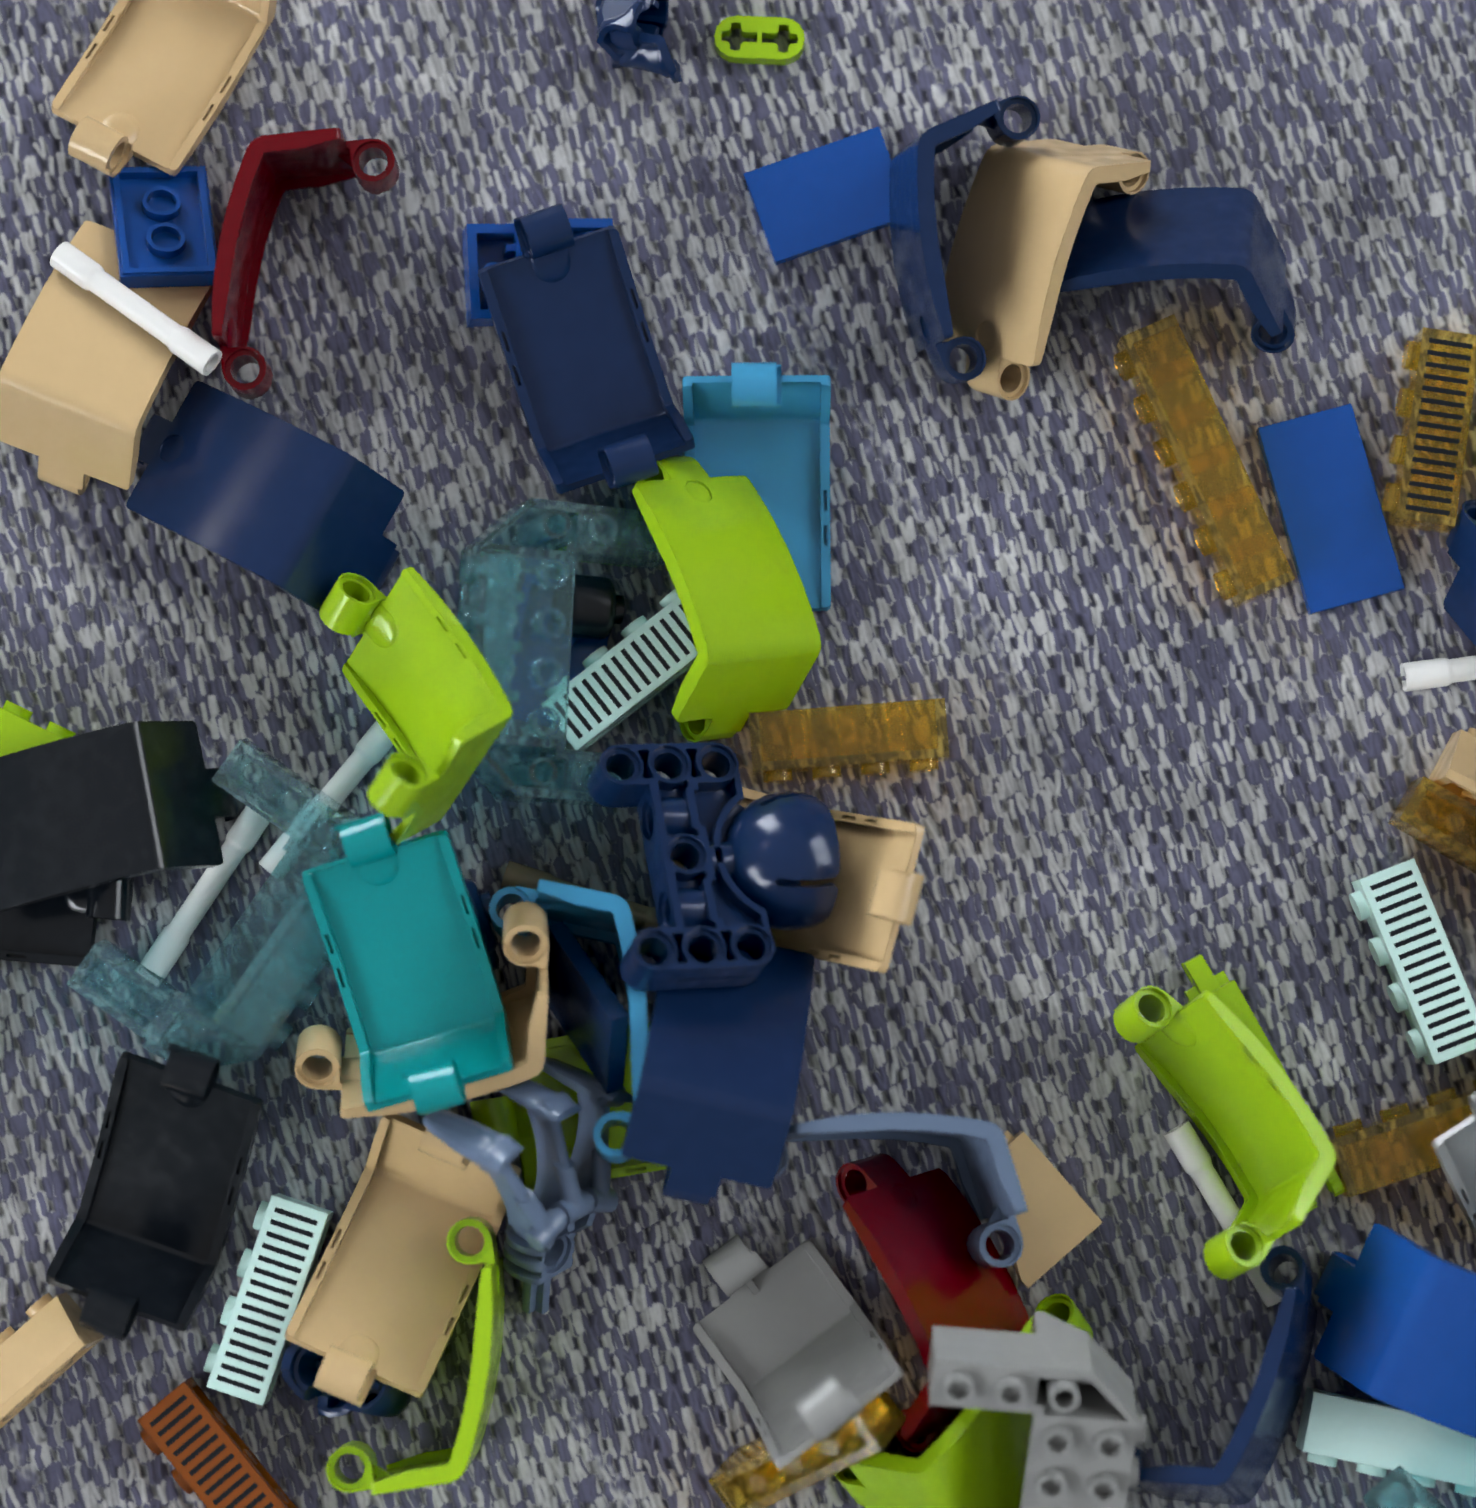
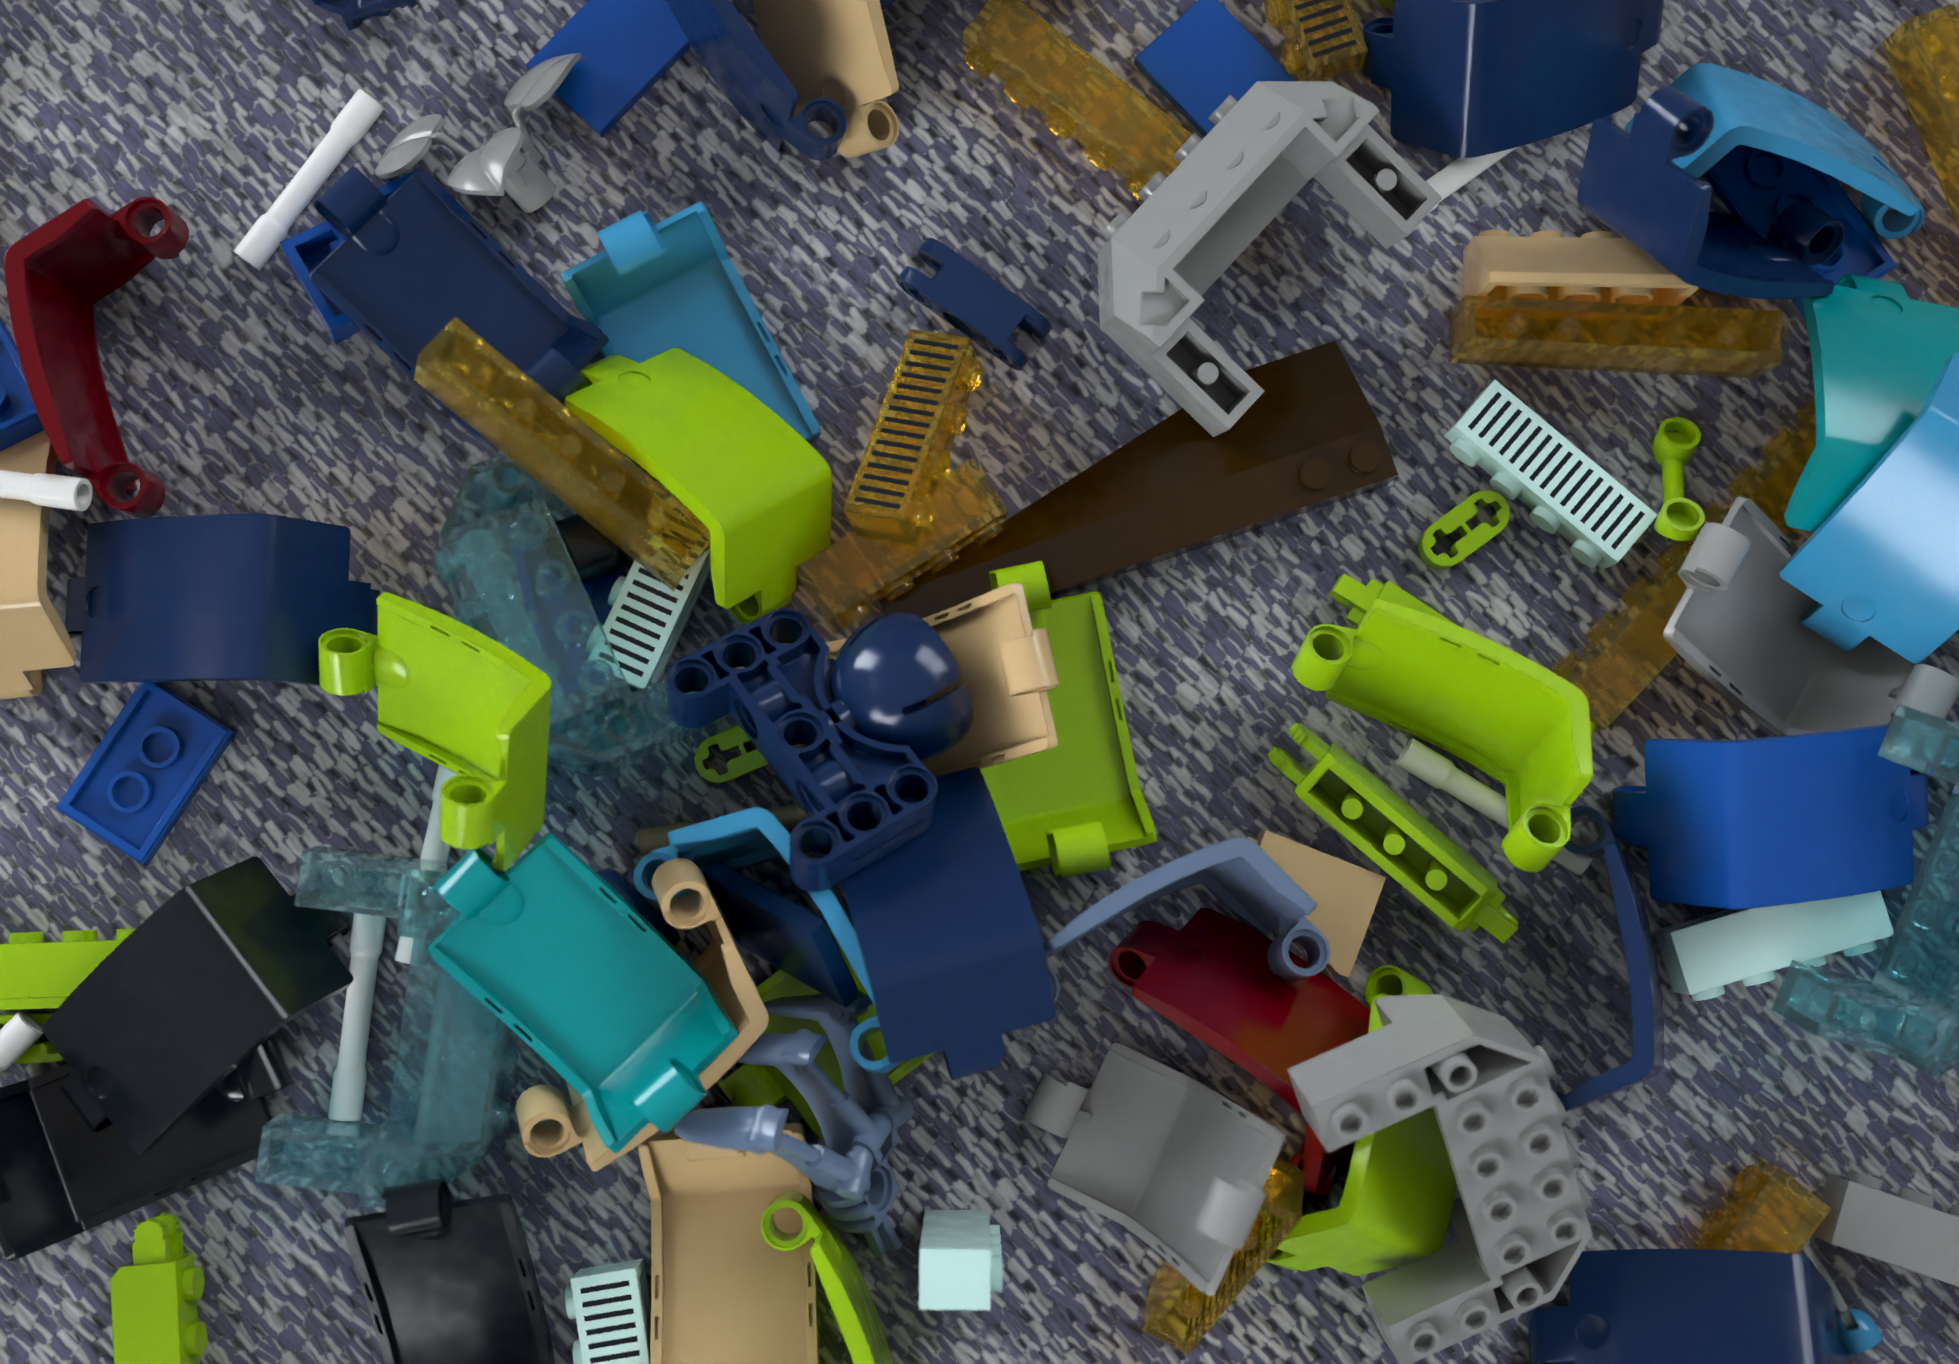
camera: 35 degrees left, 0 degrees up
none -> blue tile [56,682,237,865]
none -> white piece [233,89,384,271]
none -> light grey plant [374,53,585,213]
none -> clear yellow brick [414,316,710,591]
none -> lime beam [694,725,770,784]
none -> clear yellow brick [843,329,982,546]
none -> dark brown wedge [880,341,1398,618]
none -> dark blue piece [896,237,1052,371]
none -> light aqua brick [919,1210,1003,1310]
none -> lime panel [980,560,1157,878]
none -> light grey wedge [1097,81,1442,437]
none -> lime hinge [1267,722,1519,944]
none -> lime beam [1418,490,1510,569]

